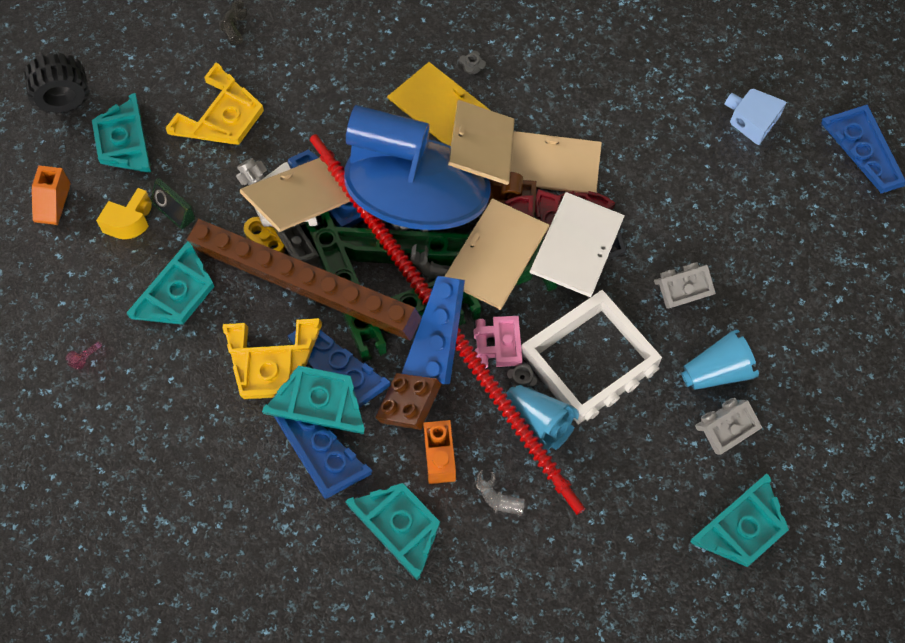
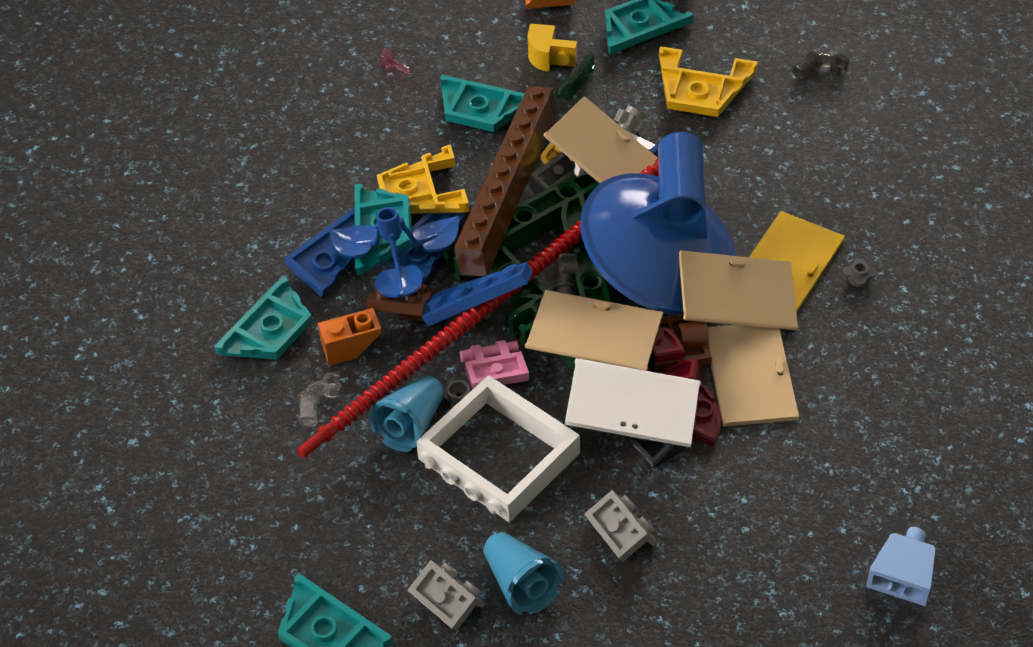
camera: 80 degrees right, 15 degrees down
none -> blue plant [329,207,460,298]

